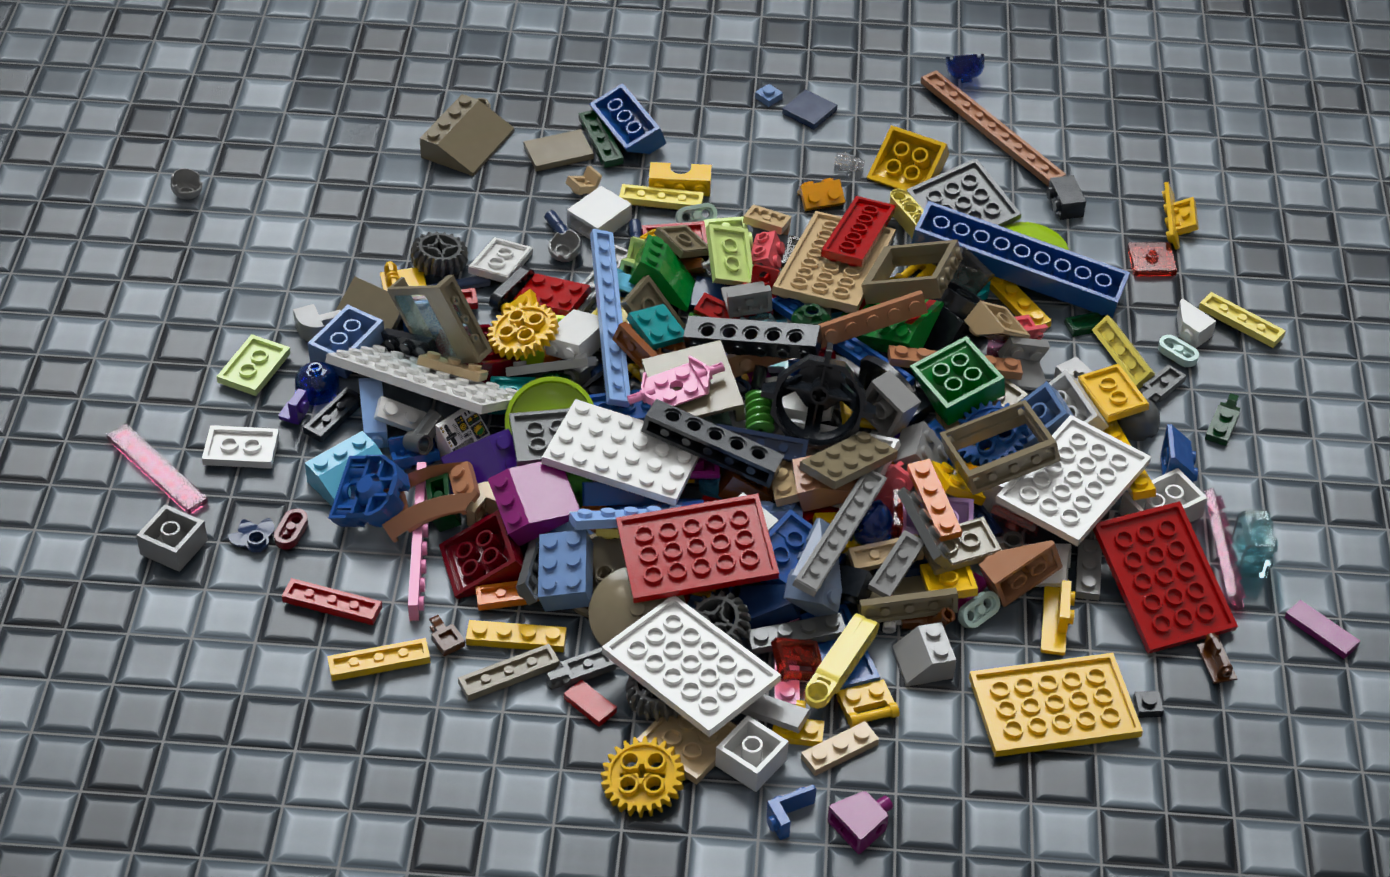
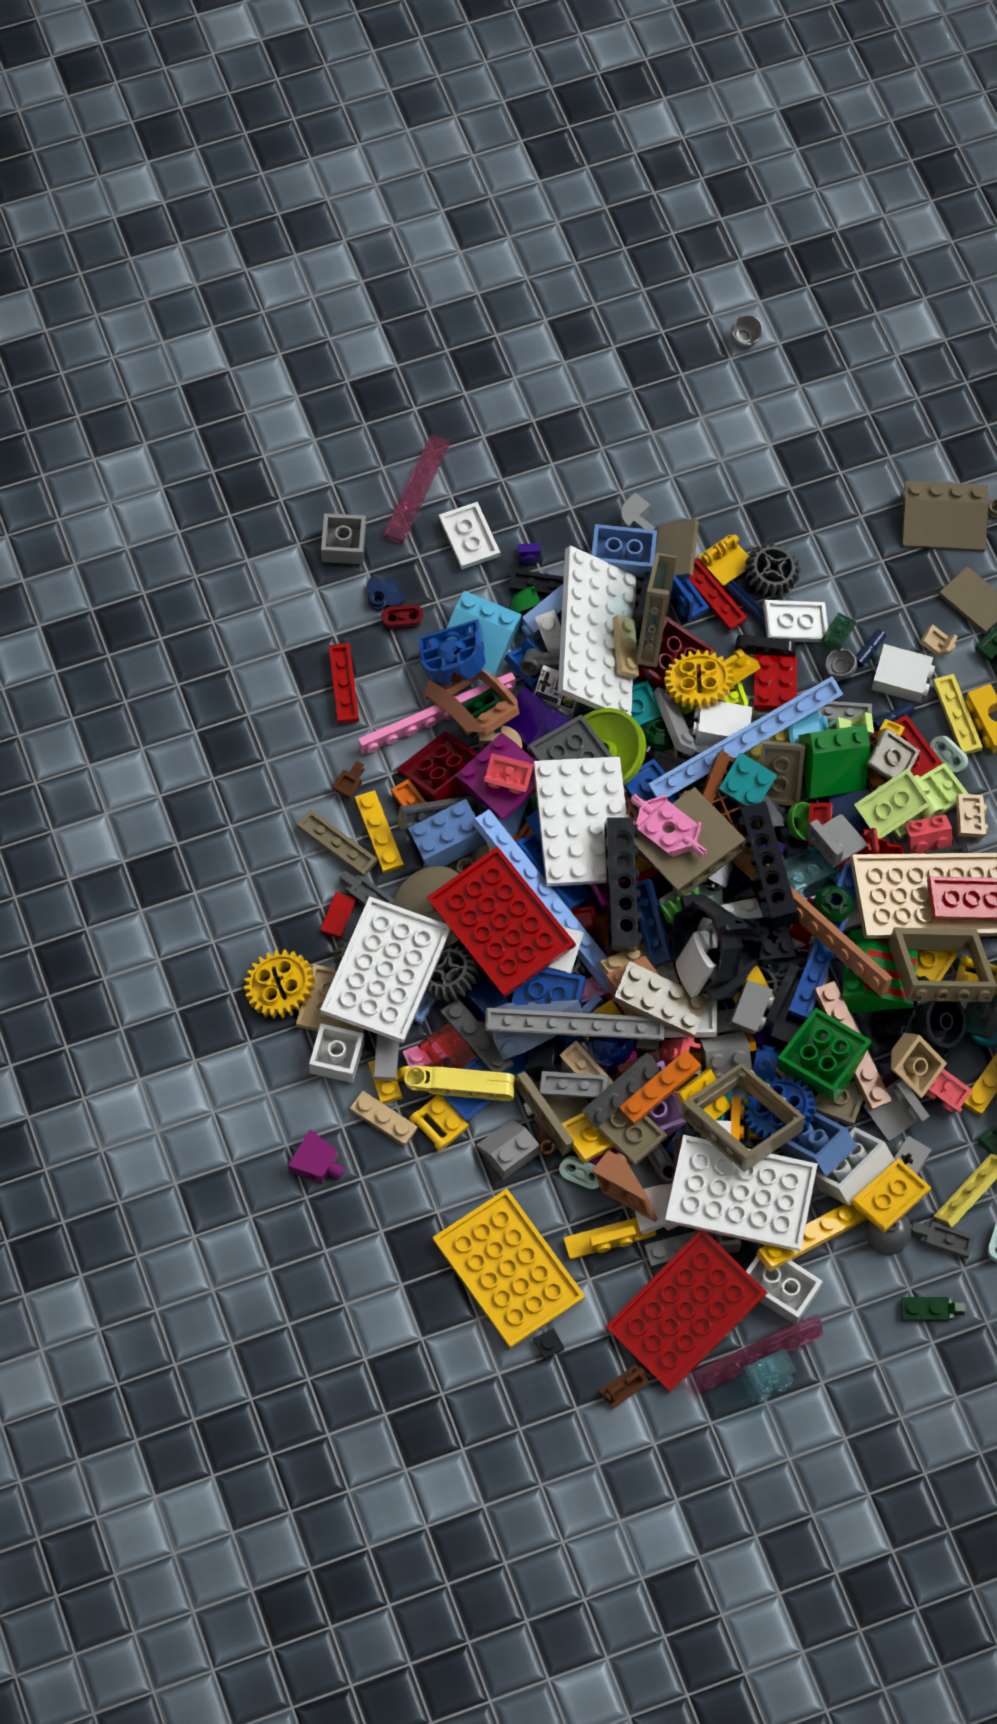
camera: 65 degrees right, 20 degrees up
yellowish green plate [216,334,291,396] -> none
clear blue cylinder [295,361,340,405] -> none
yellow plate [327,638,431,681] -> none
blue bracket [766,785,817,840] -> none
blue slope [1160,424,1198,482] -> none
tile [1284,600,1360,659] -> none
none -> coral bracket [484,753,534,794]
none -> green brick [509,586,540,613]
none -> white slope [676,932,716,997]
none -> clear green plate [821,612,857,651]

